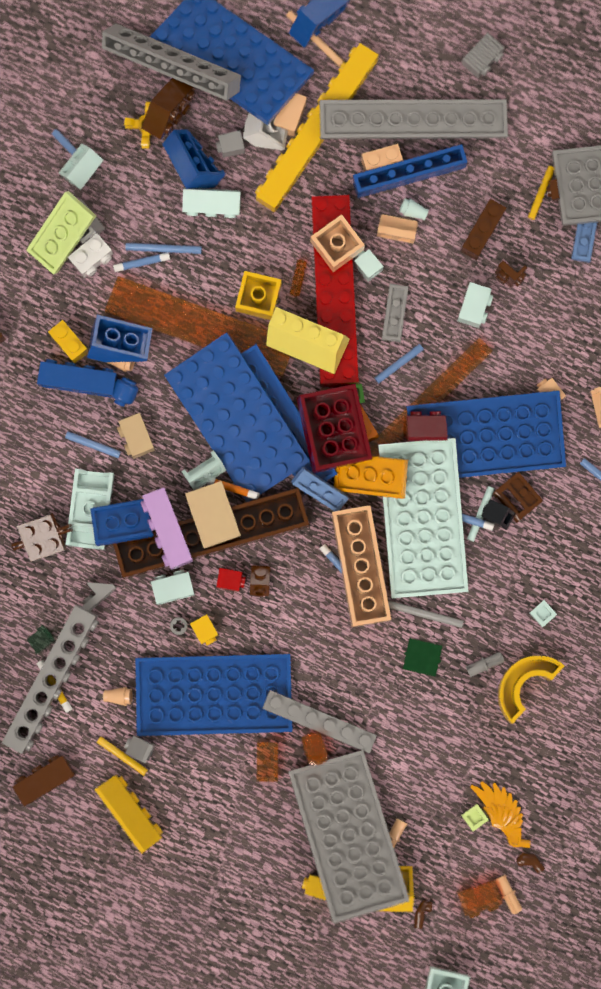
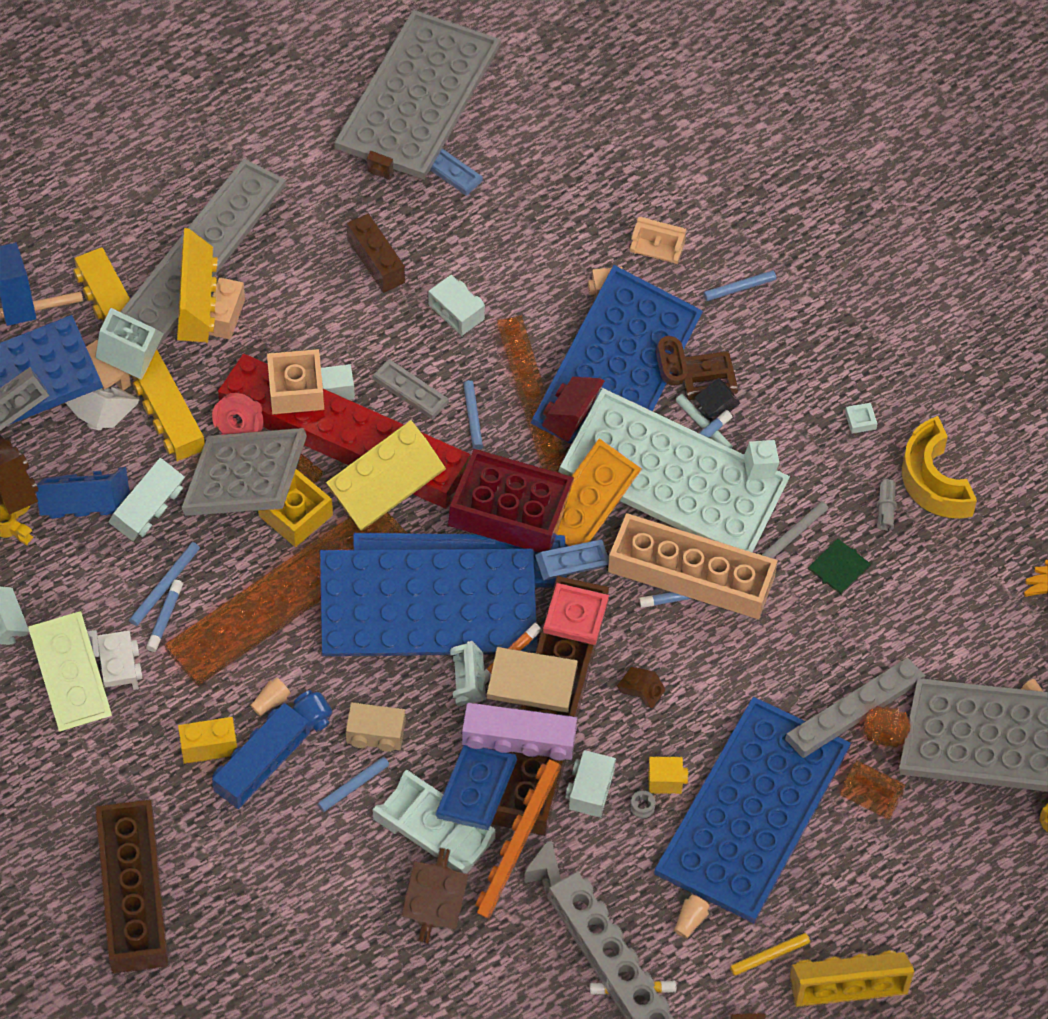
camera: 60 degrees left, 25 degrees down
clear green panel [27,625,56,655] -> none
blue slope [87,315,153,362] -> none
light grey slope [124,736,156,763] -> none
light grey brick [216,130,245,158] -> none
red brick [216,568,246,592] -> none
blue brick [352,144,467,198] -> none
light nougat panel [377,214,418,244] -> none
light aqua cone [399,198,429,220] -> none
light grey brick [461,33,505,78] -> none
reddish brown bracket [495,260,528,289] -> none
yellow bar [528,166,554,220] -> none
none -> light aqua slope [96,308,164,380]
none -> yellow slope [177,228,217,343]
none -> light grey plate [182,428,307,516]
none -> coral plate [212,393,263,435]
none -> orange plate [475,759,561,919]
none -> coral plate [543,583,609,645]
none -> reddish brown plate [656,336,688,386]
none -> light aqua brick [743,440,779,480]

